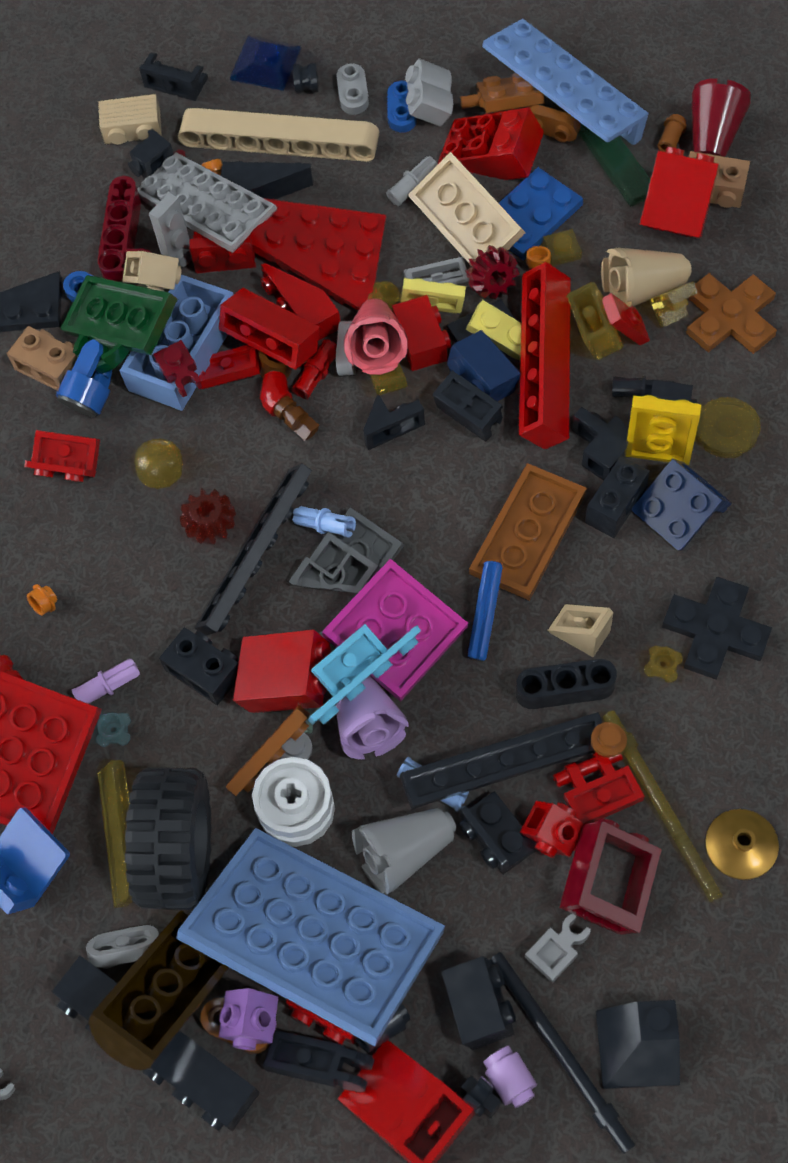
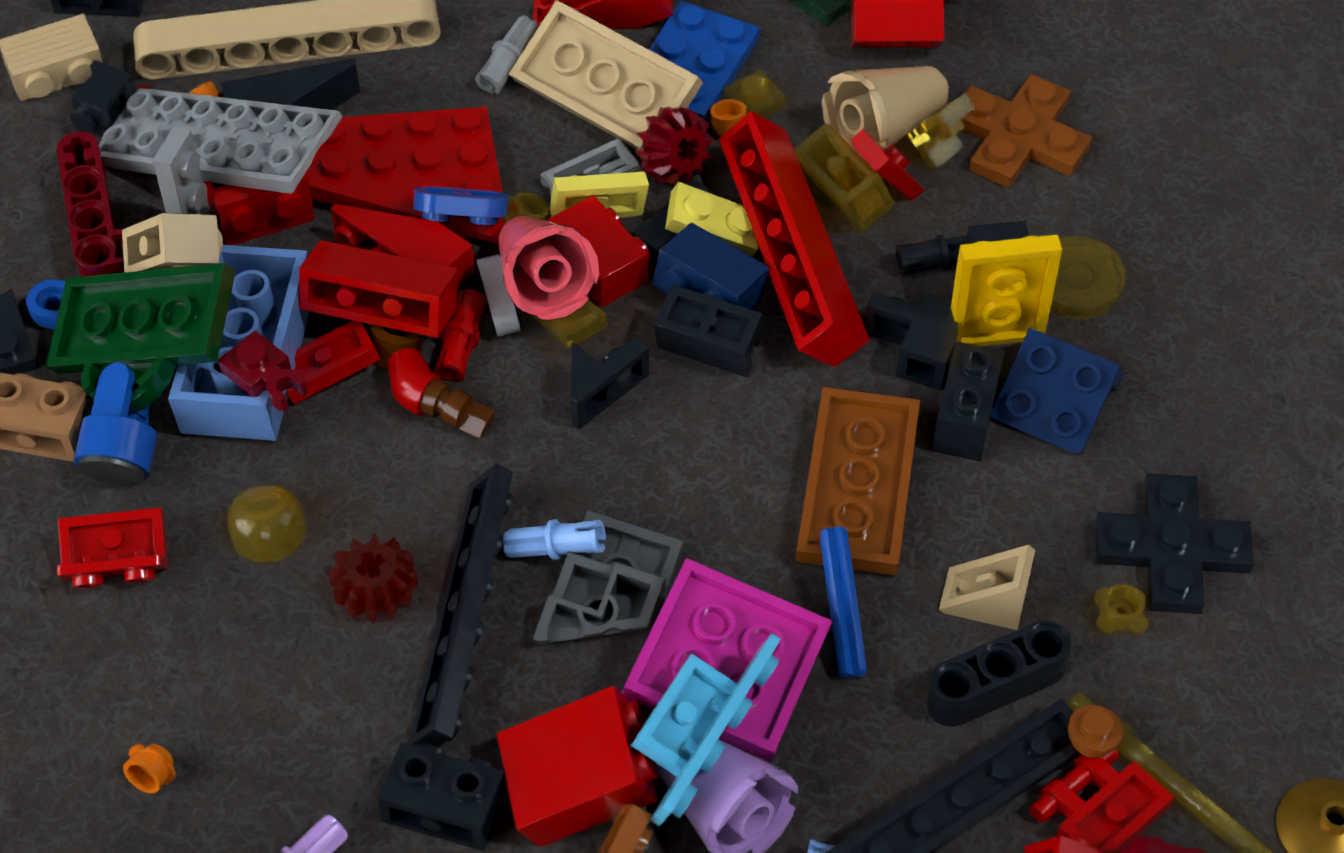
camera: 25 degrees left, 10 degrees down
none -> blue plate [413,186,509,225]

